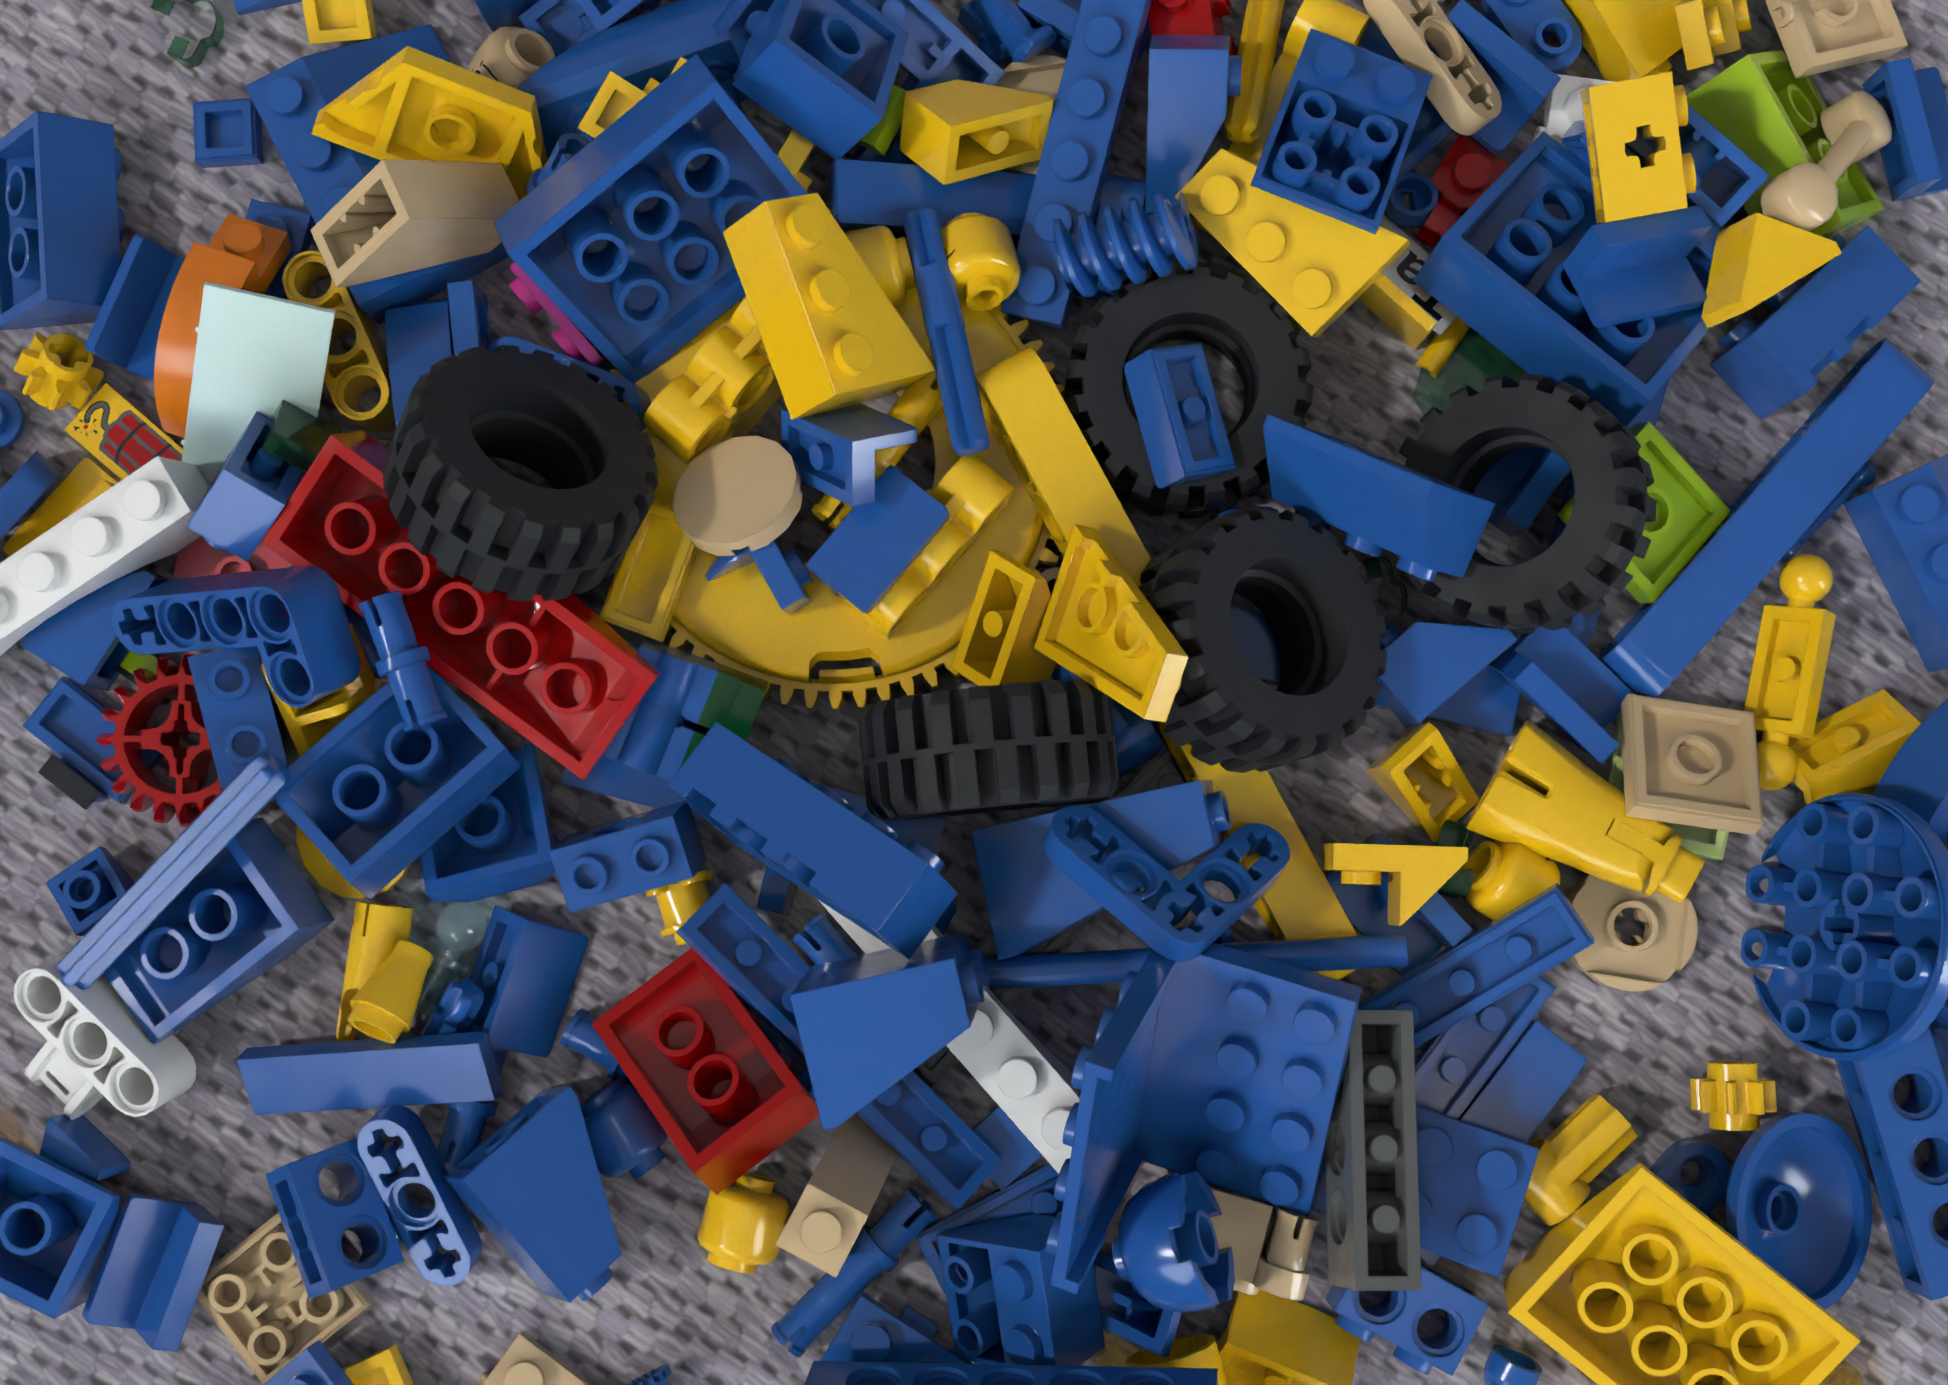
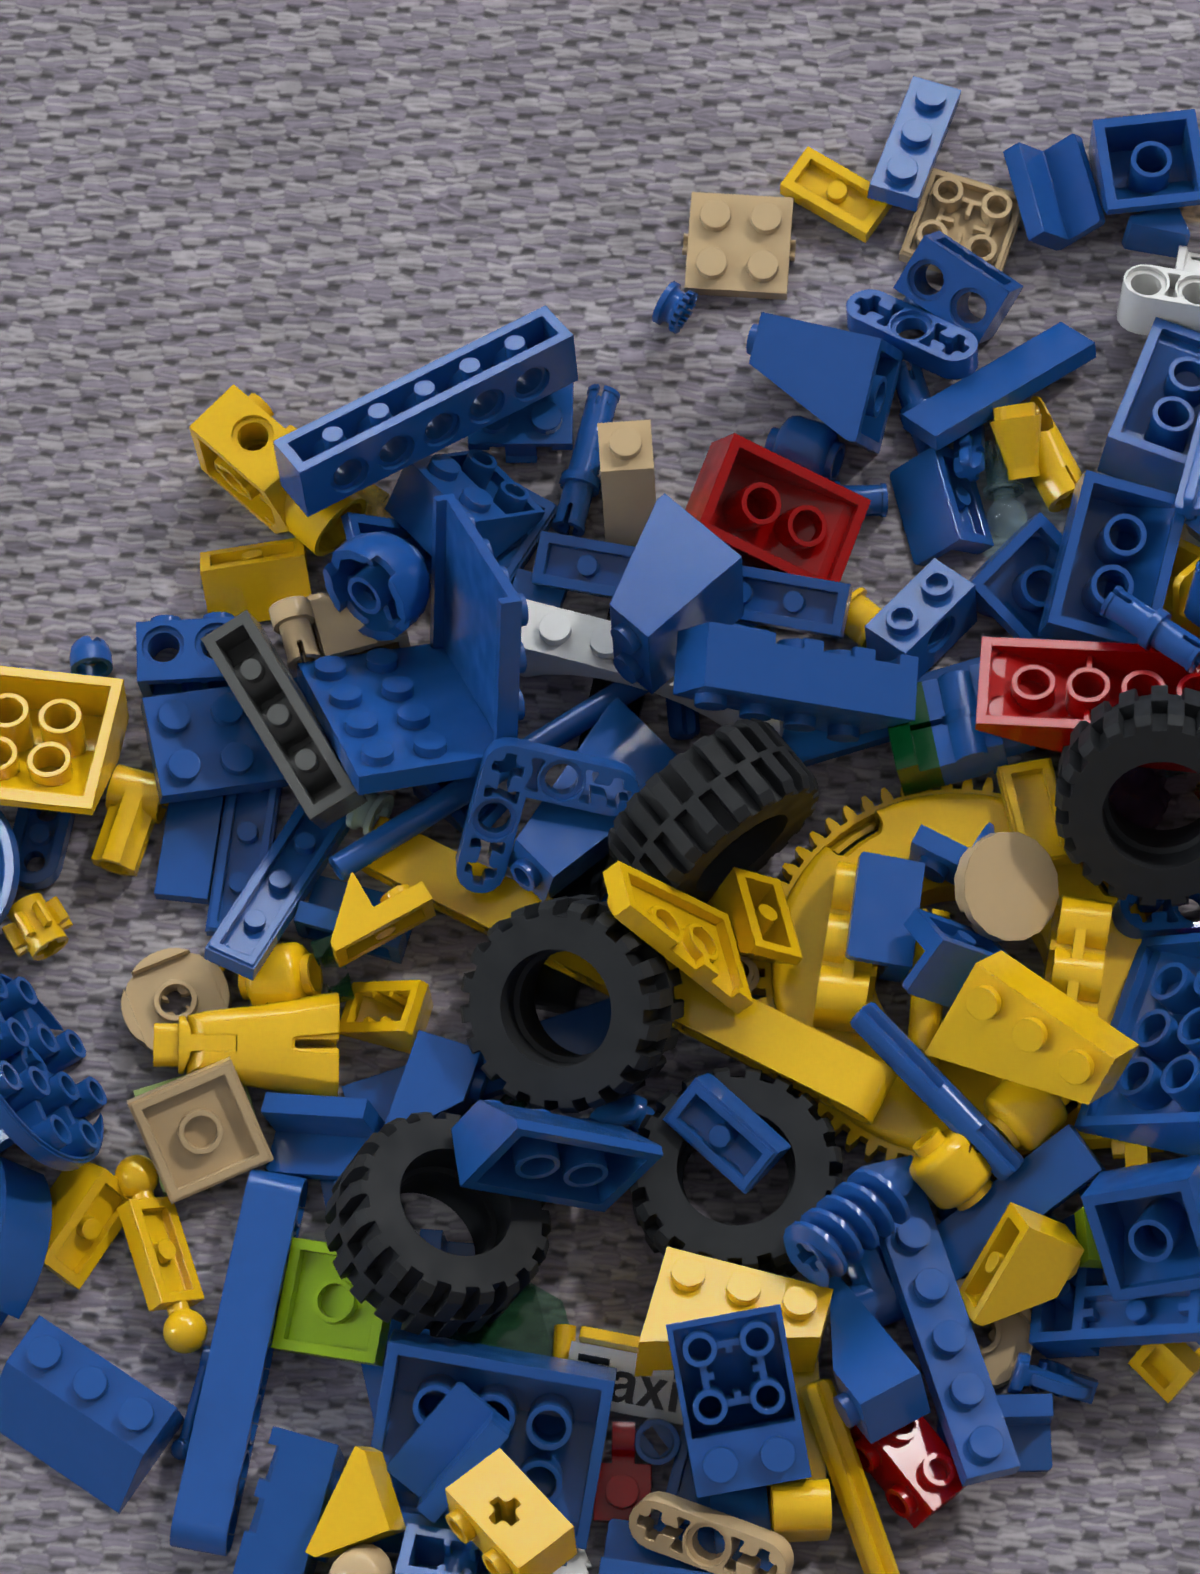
camera: 150 degrees right, 15 degrees down
yellow head [697,1171,790,1274] -> none

